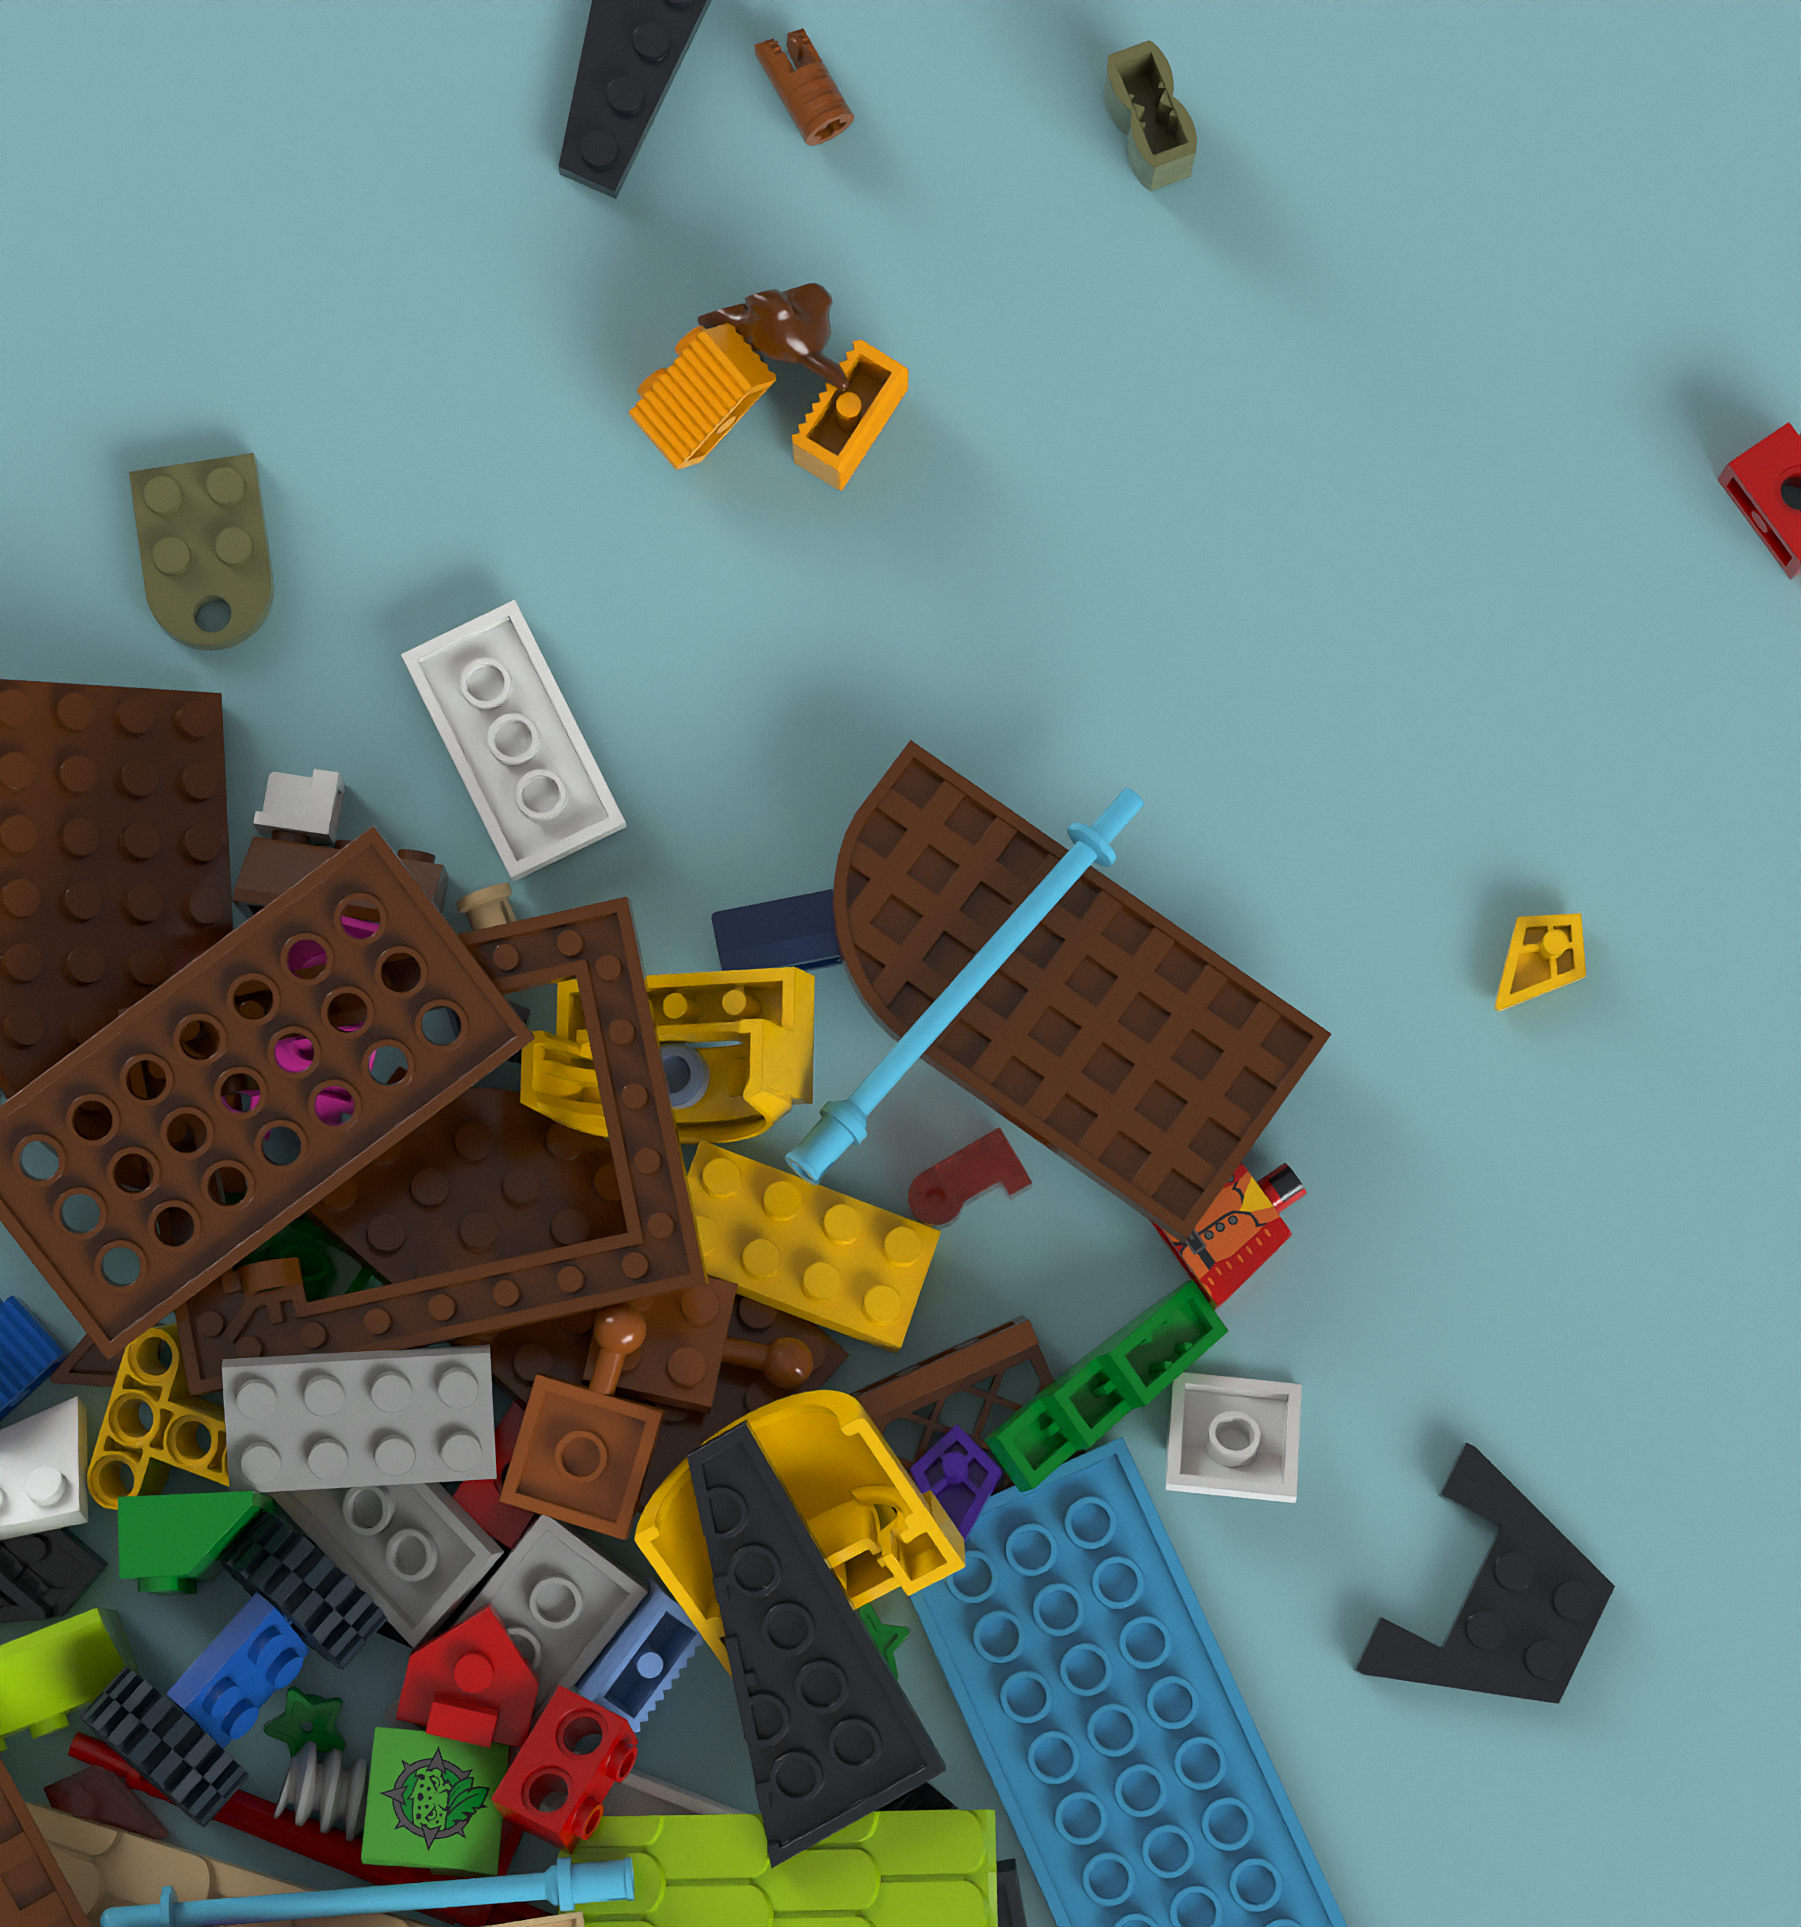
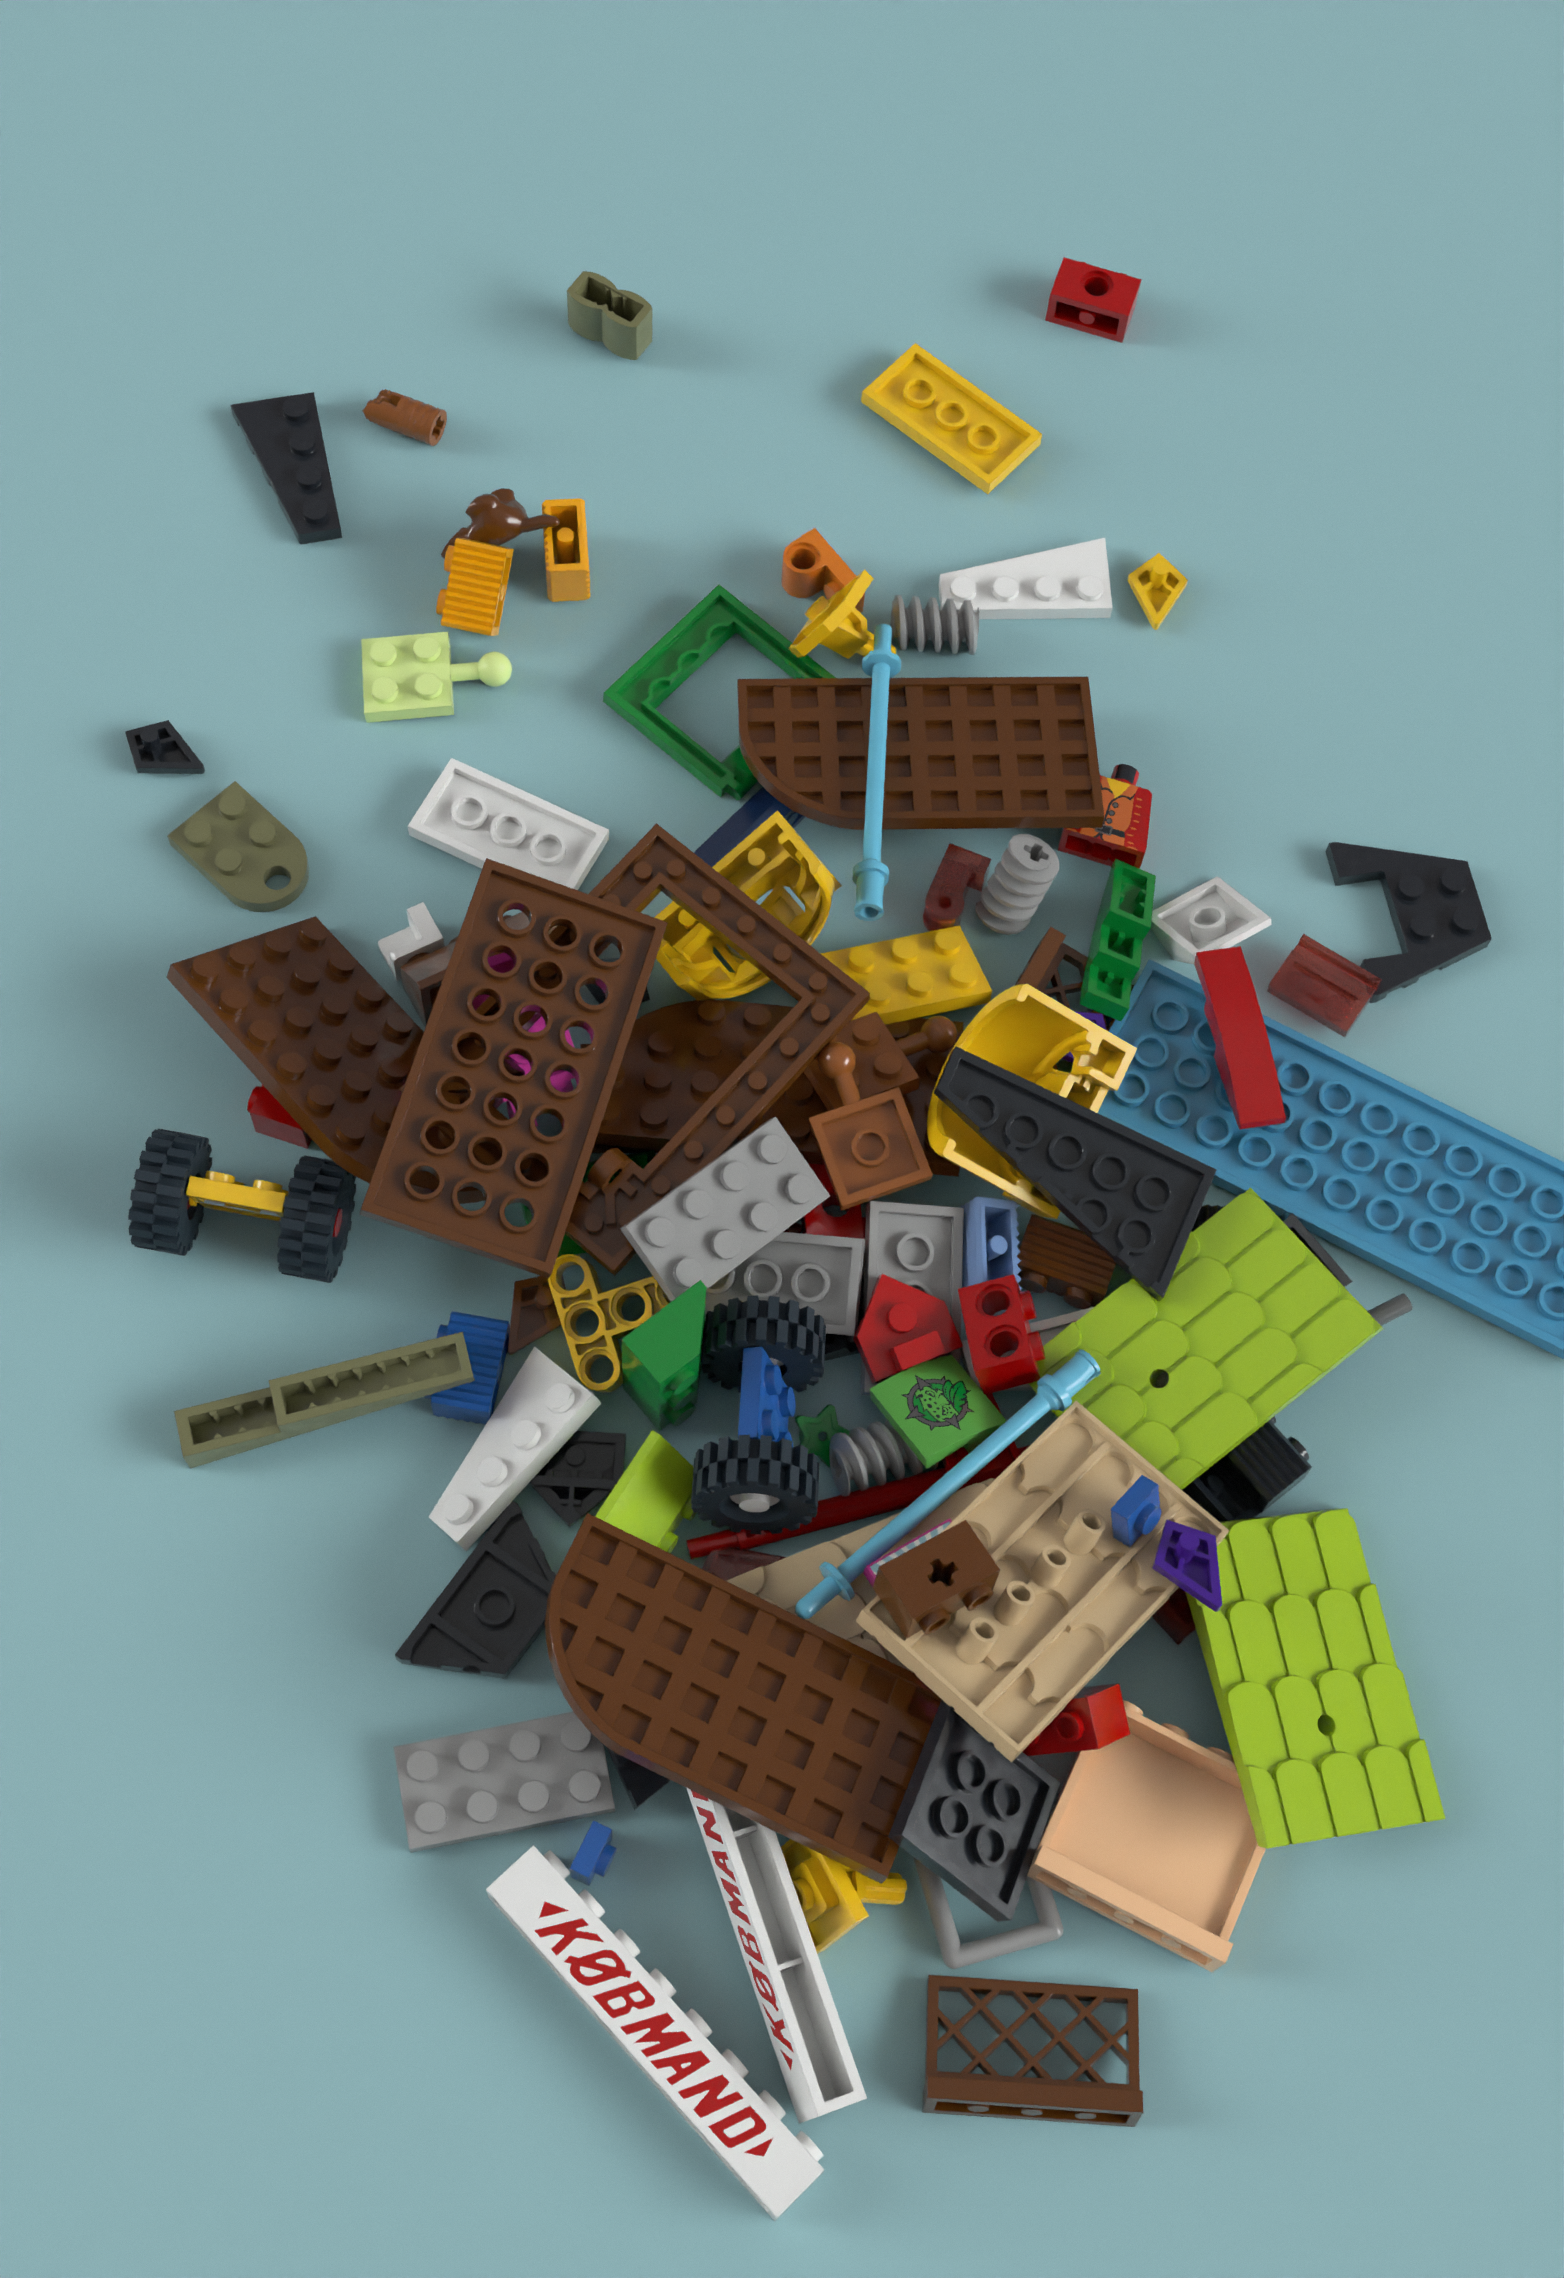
camera: 40 degrees left, 15 degrees down
none -> black piece [125,720,205,774]
none -> yellowish green plate [361,632,512,723]
none -> green hinge [603,585,836,800]
none -> orange plate [781,528,865,613]
none -> yellow piece [789,569,896,659]
none -> yellow plate [861,343,1042,494]
none -> light grey piece [890,595,979,655]
none -> white wing [938,538,1113,619]
none -> light grey piece [976,834,1059,935]
none -> reddish brown brick [1017,1214,1116,1309]
none -> red slope [1194,946,1286,1130]
none -> clear red plate [1267,934,1382,1037]

